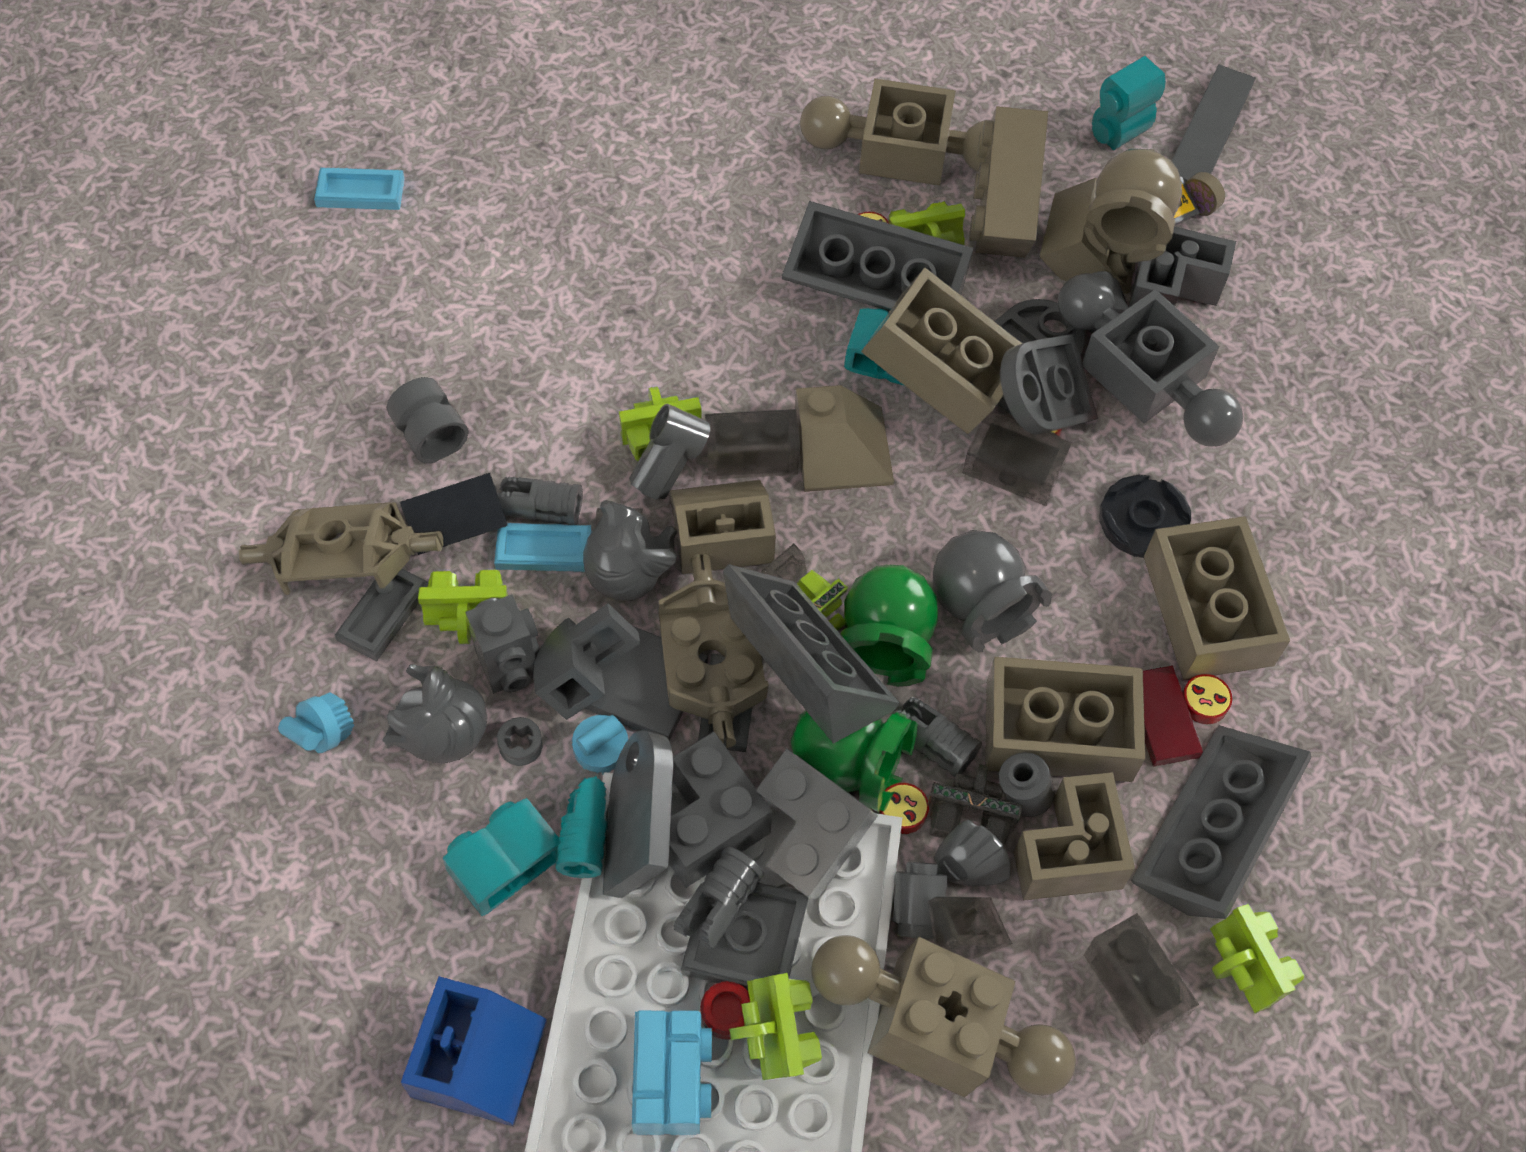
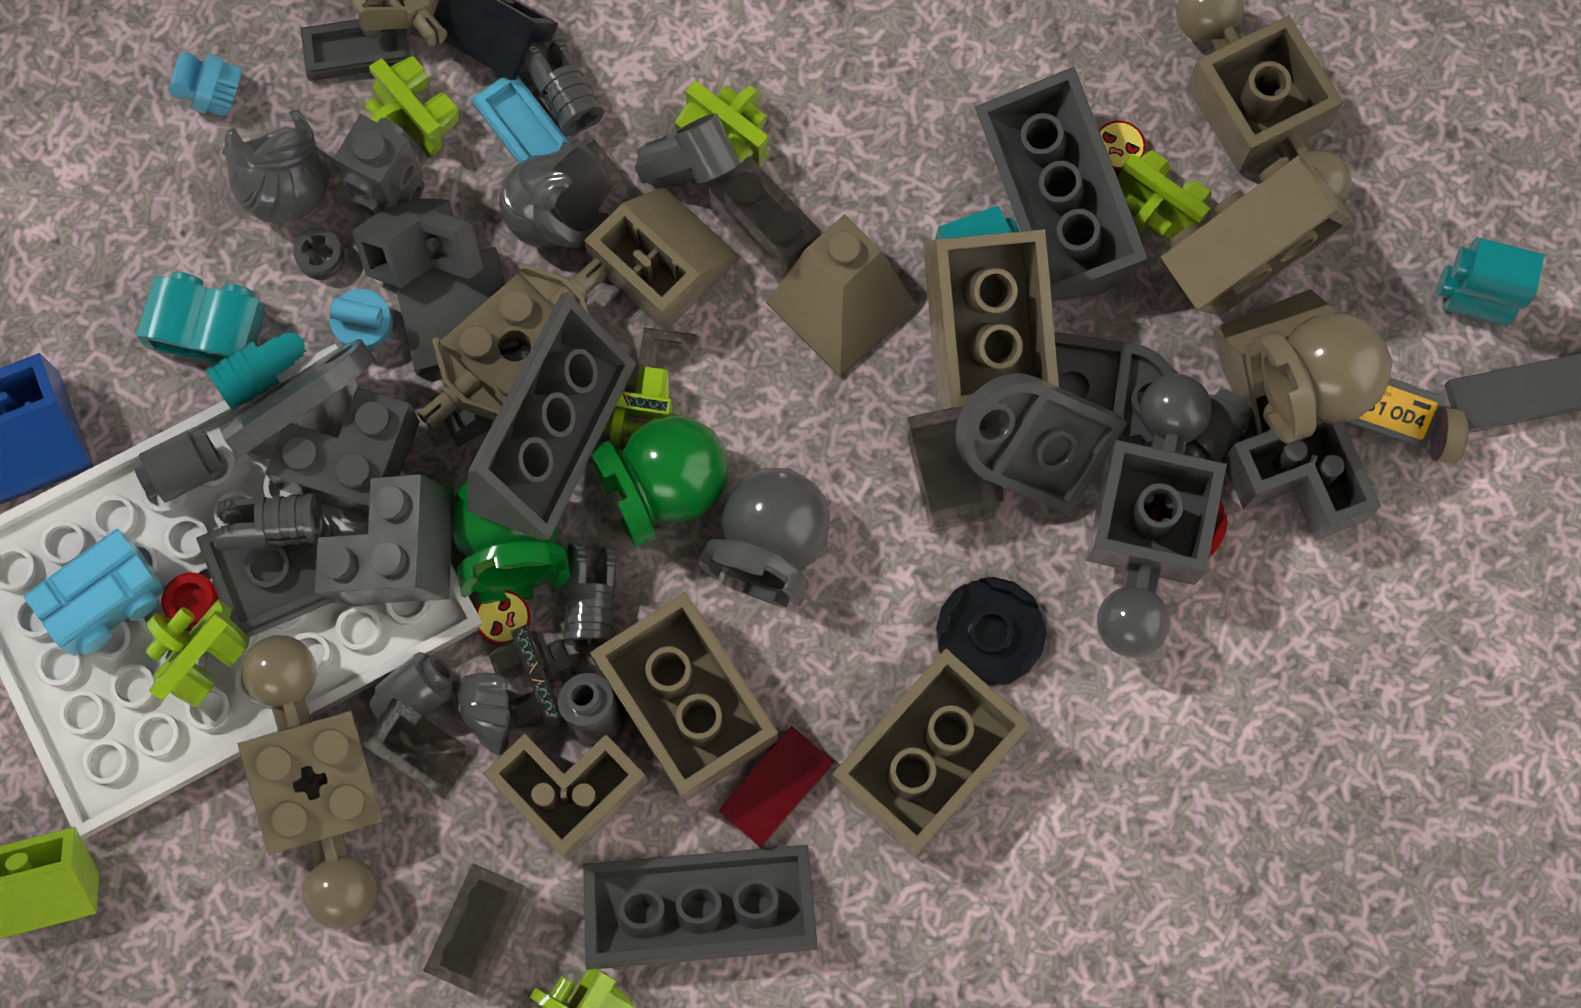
camera: 55 degrees right, 15 degrees up
tile [1182,674,1232,724] -> none
none -> dark grey brick [134,429,224,503]

